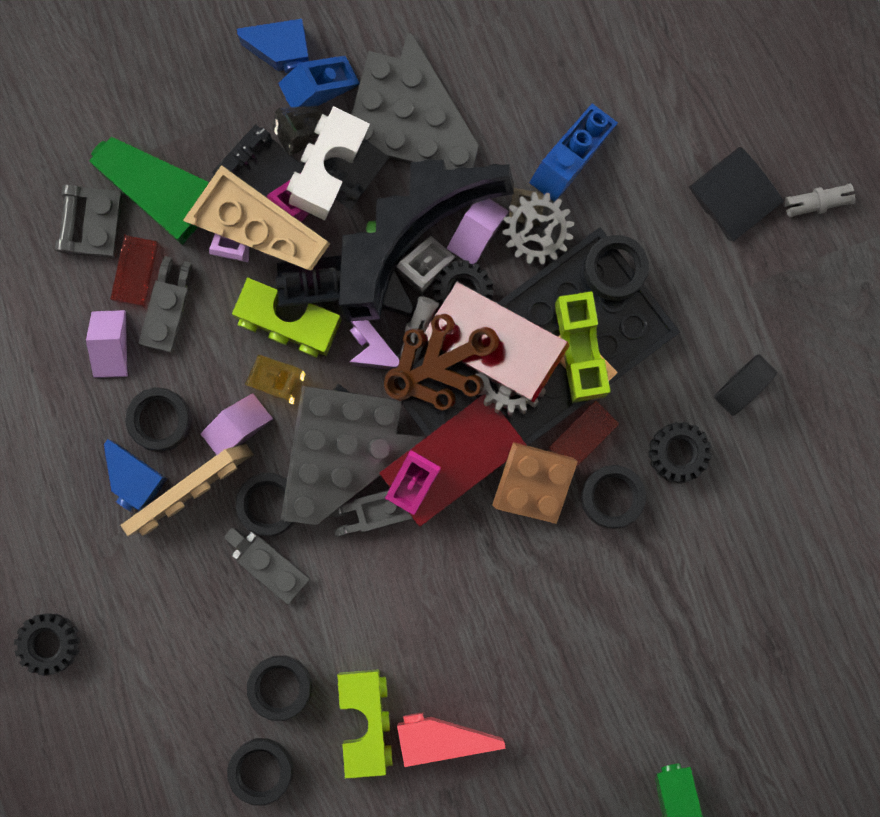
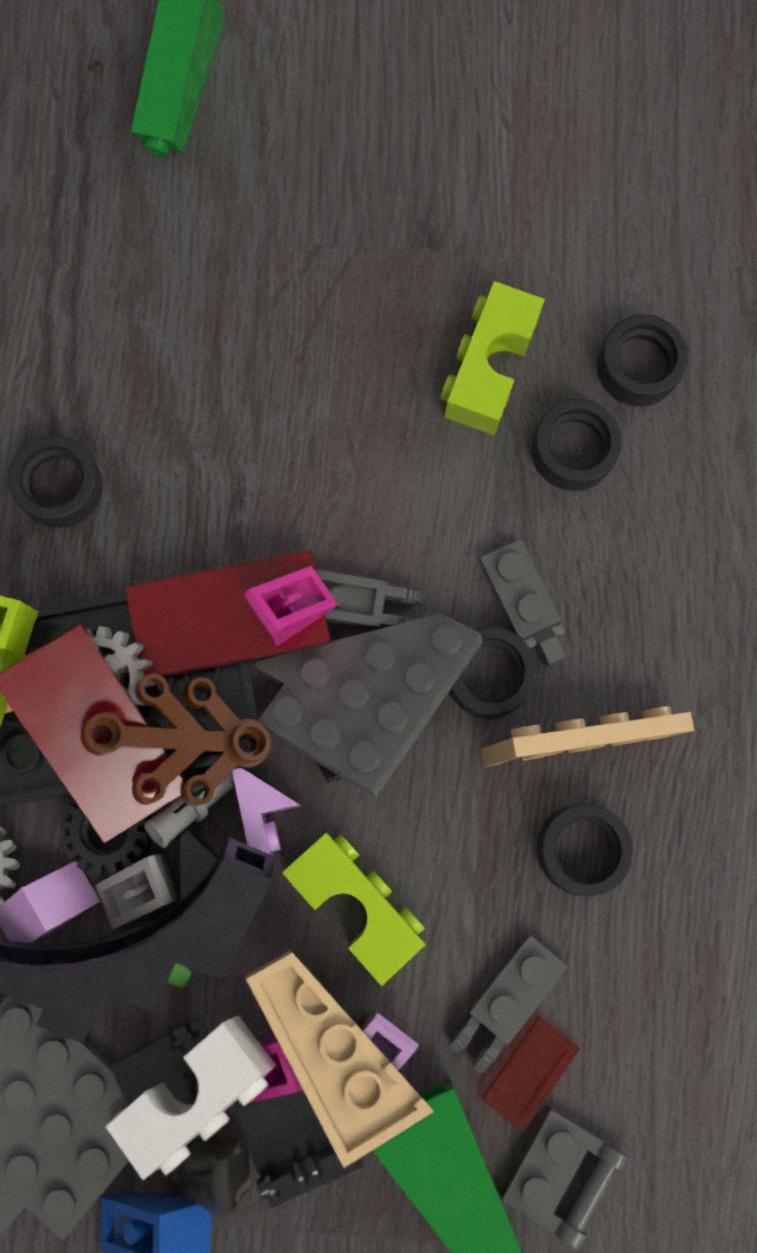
camera: 155 degrees left, 5 degrees down
lavender slope [86,310,128,378] -> none
blue slope [104,439,167,513] -> none
lavender slope [201,393,274,455] -> none
clear yellow slope [245,354,305,405] -> none
black hinge [276,255,342,307] -> none
coral slope [397,713,506,767] -> none
medium nougat plate [492,442,578,524] -> none
clear red tile [549,401,619,467] -> none

